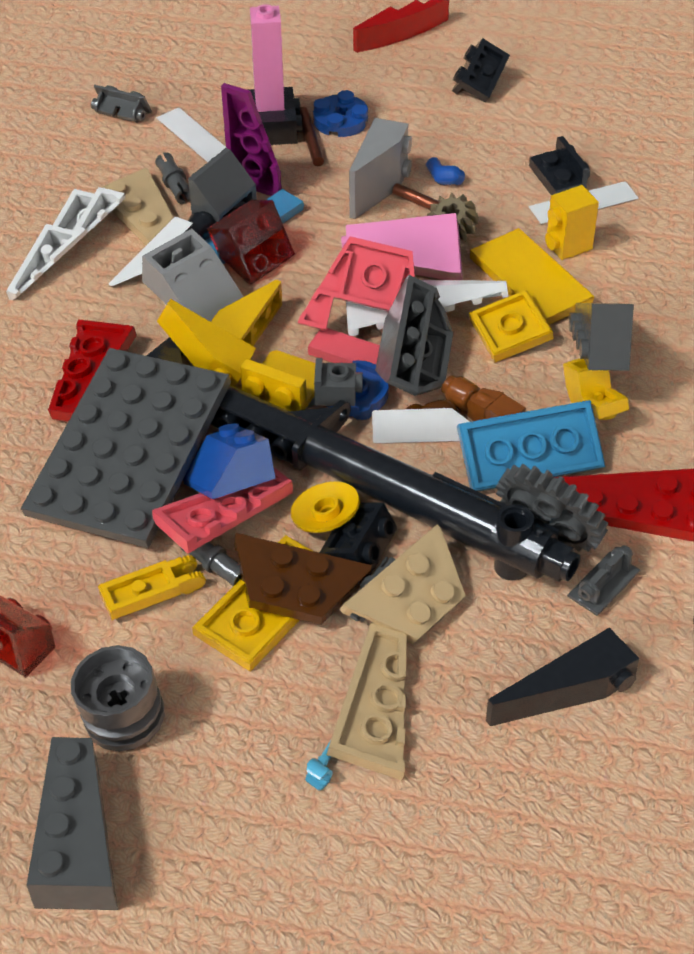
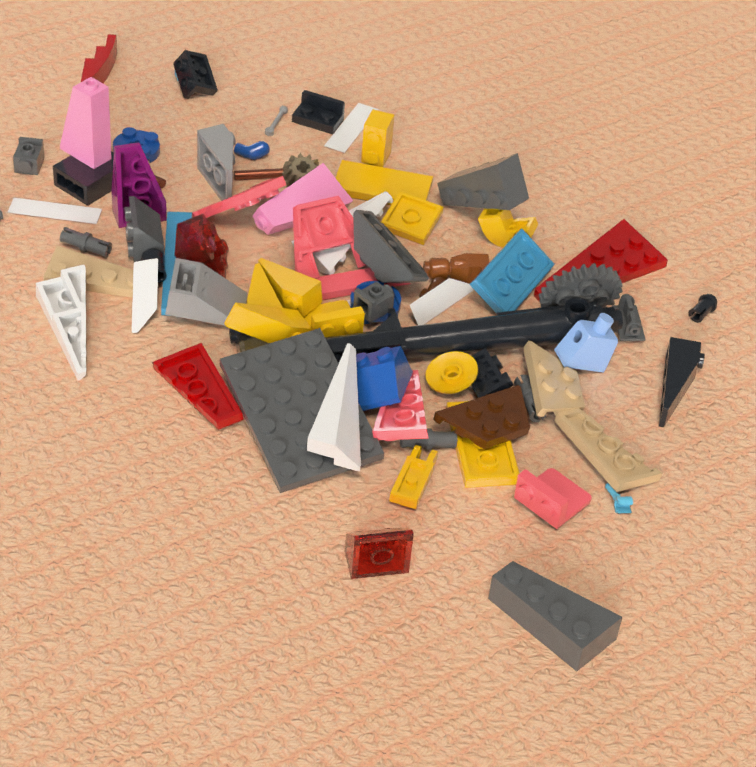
camera: 50 degrees left, 5 degrees down
flat silver wheel [71,645,165,752] -> none
none -> dark grey brick [13,137,44,175]
none -> coral wing [192,176,286,222]
none -> yellow slope [258,258,323,317]
none -> light grey hinge [265,105,288,136]
none -> white wedge [307,343,361,472]
none -> coral bracket [514,468,592,529]
none -> light blue torso [554,313,618,373]

